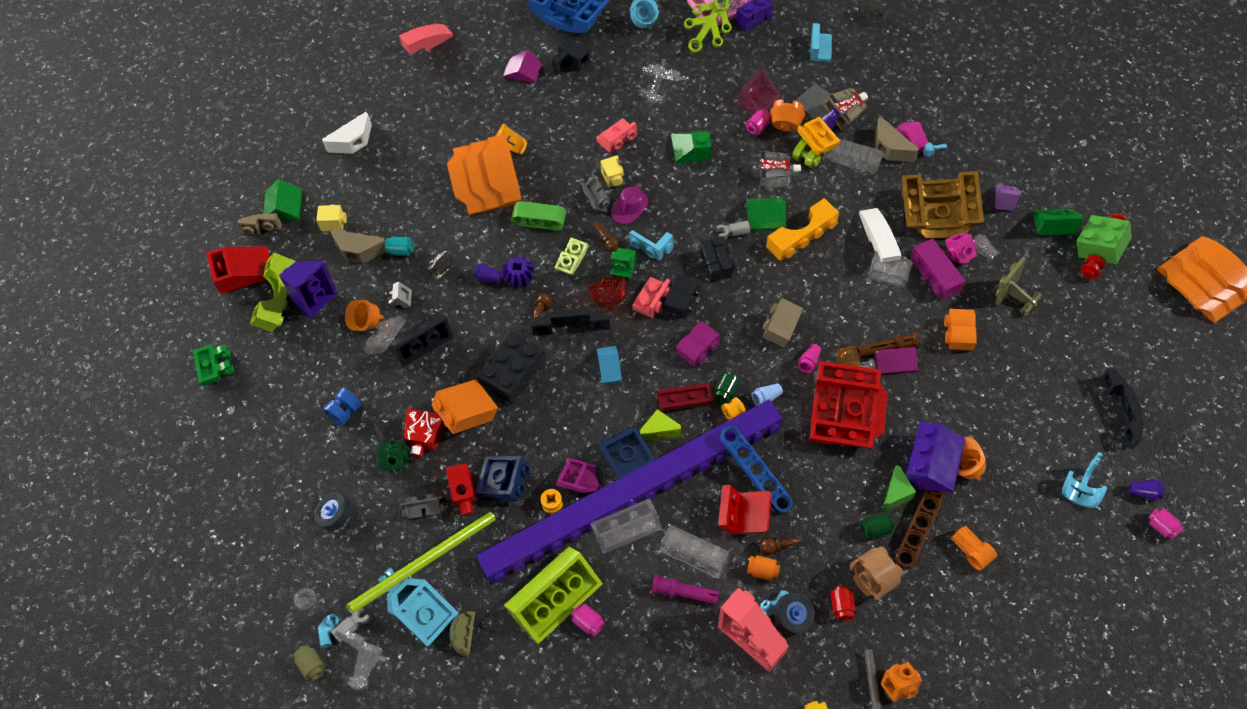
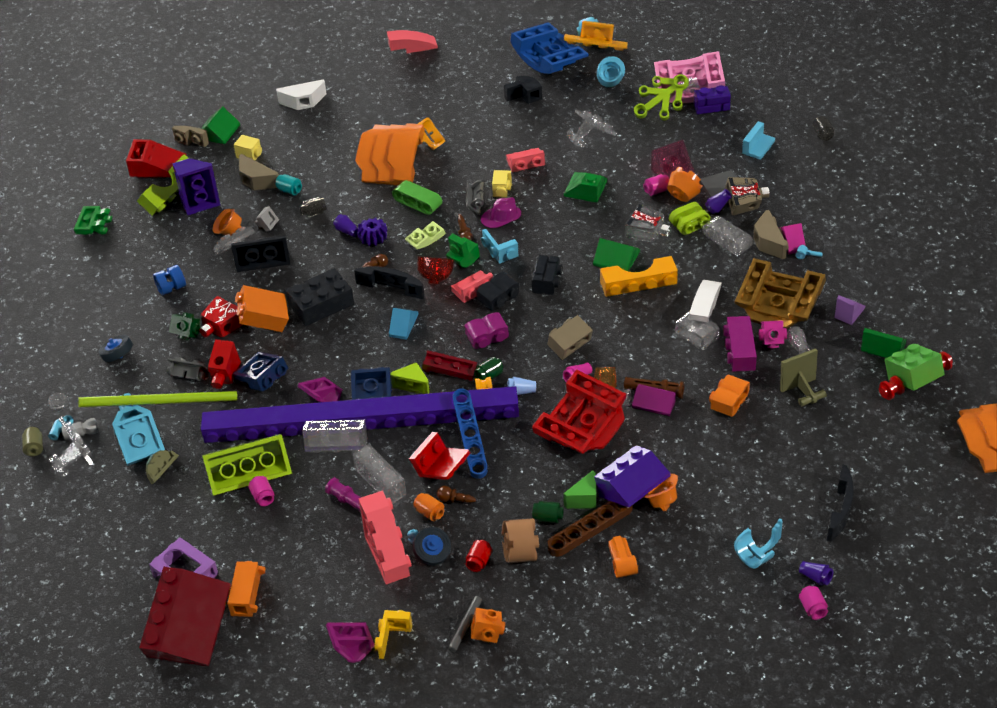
camera: 25 degrees right, 15 degrees down
magenta slope [503,51,542,83] -> none
light orange wheel [541,489,563,515] -> none
light grey bar [716,221,750,240] -> none
light orange plate [797,117,840,156] -> none

